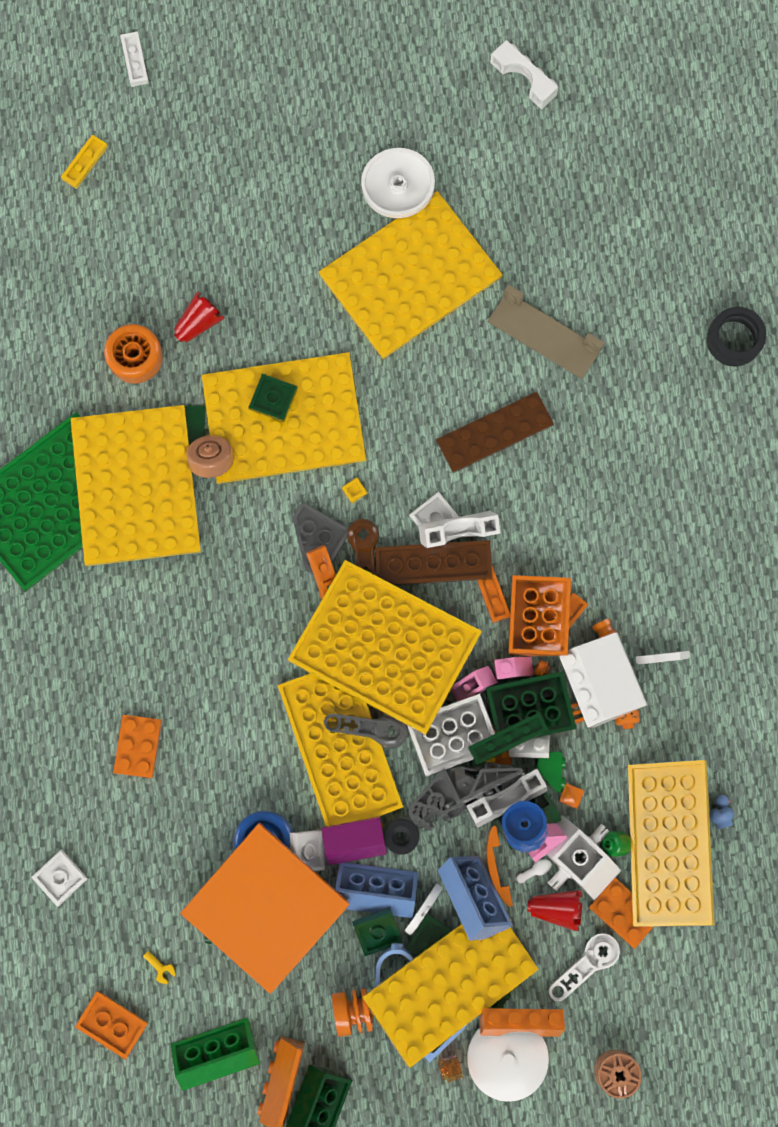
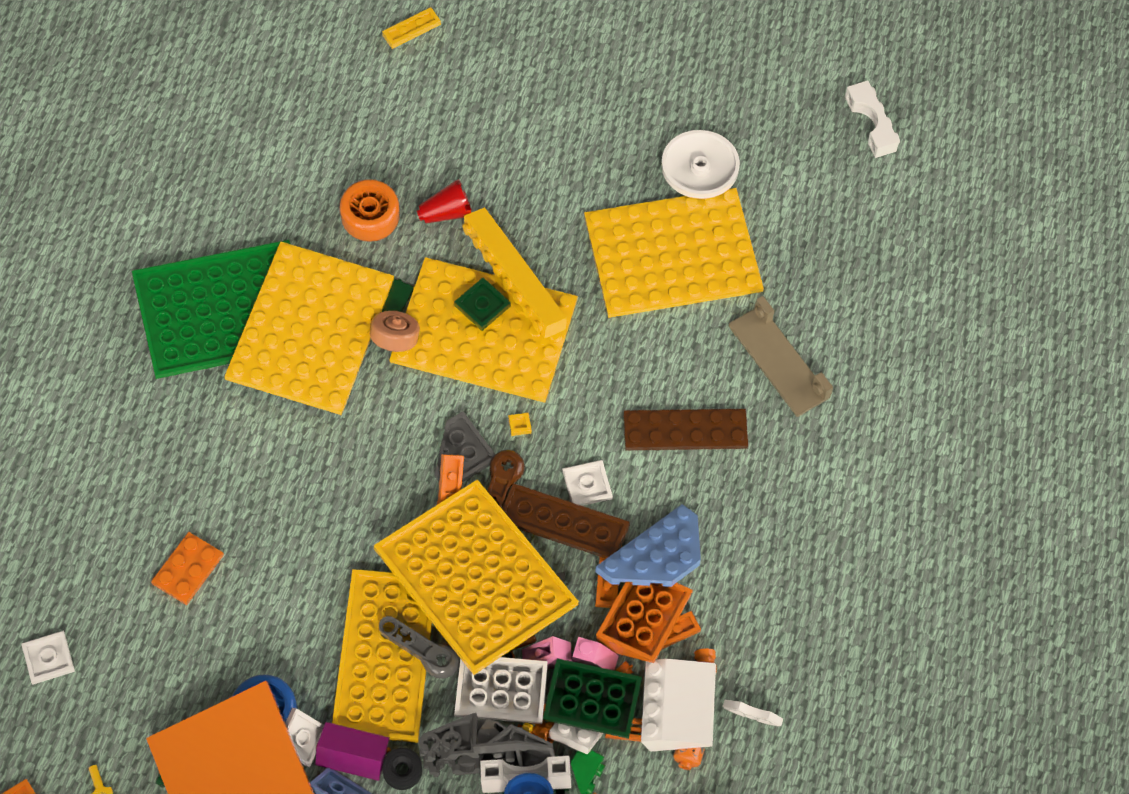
camera: 20 degrees right, 15 degrees down
white arch [418,511,500,548] -> none
dark green plate [468,713,548,766] -> none
black tyre [707,306,767,367] -> none
none -> yellow brick [462,207,567,339]
none -> medium blue plate [595,504,701,587]

